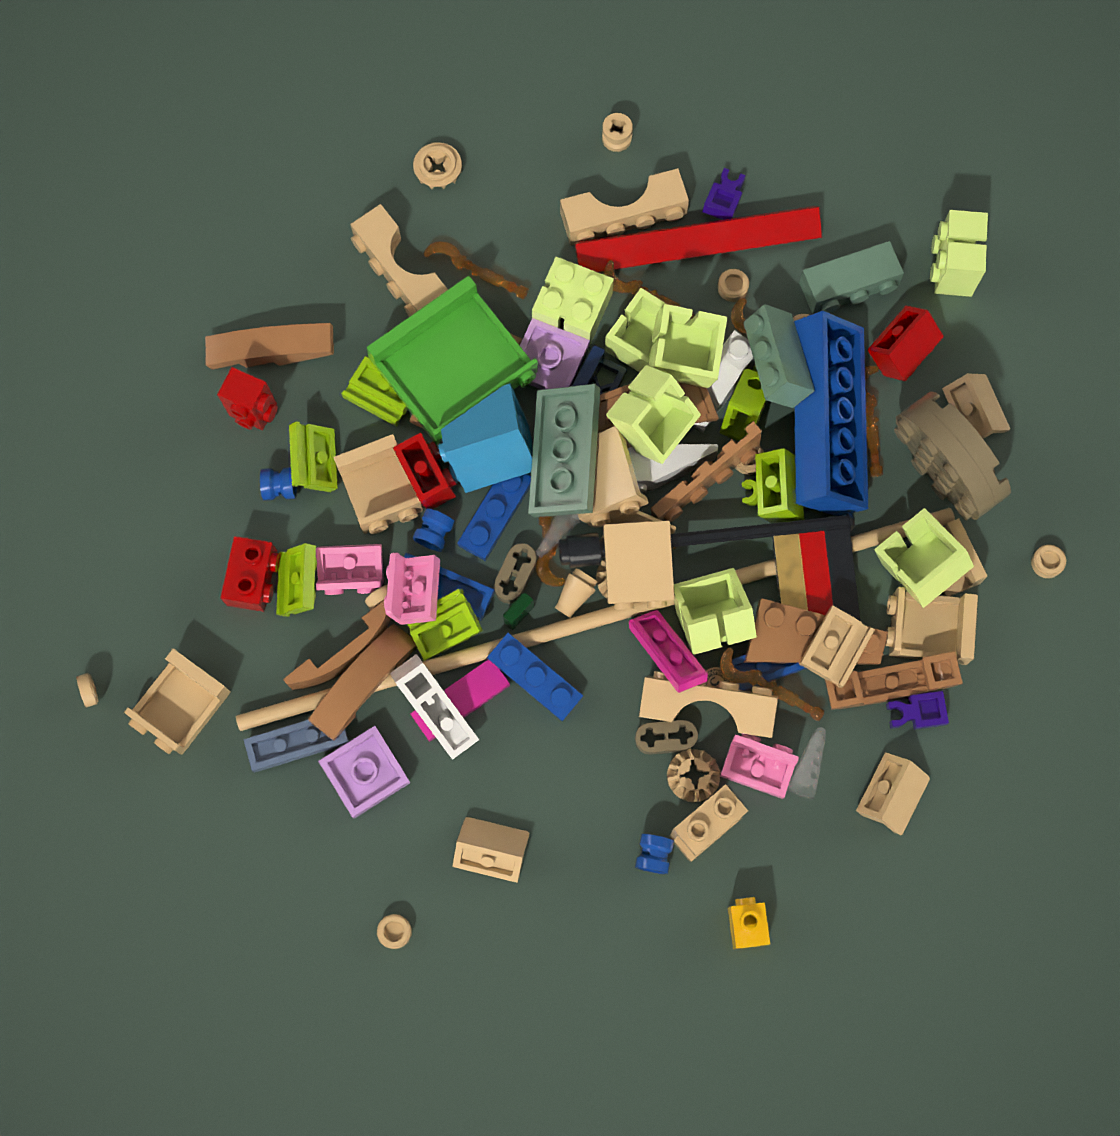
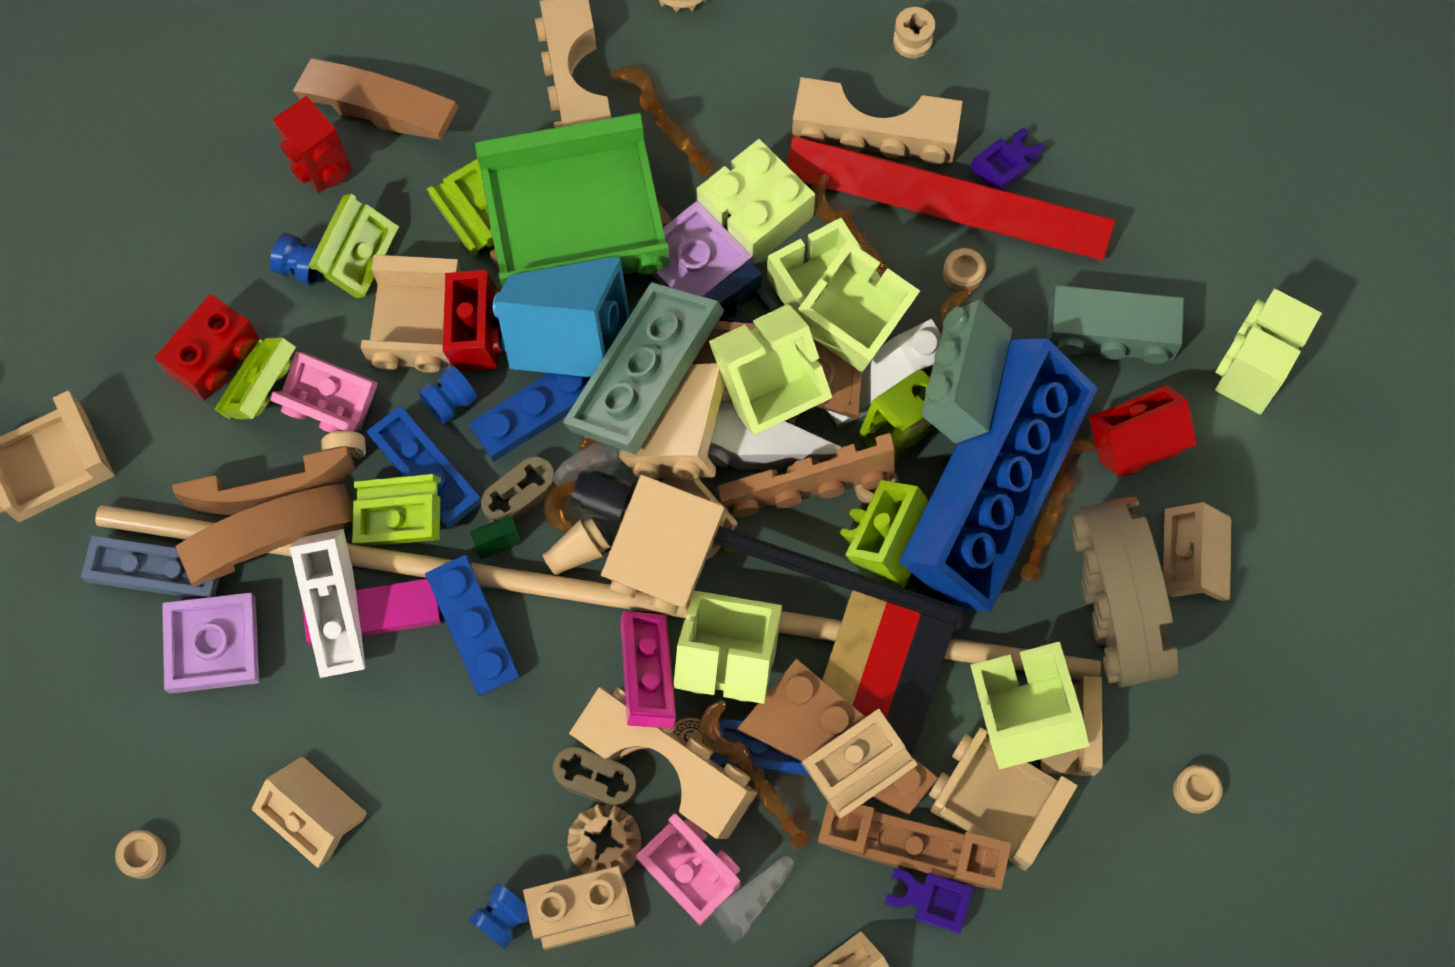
camera: 25 degrees right, 5 degrees down
bright pink bracket [384,553,440,625] -> none

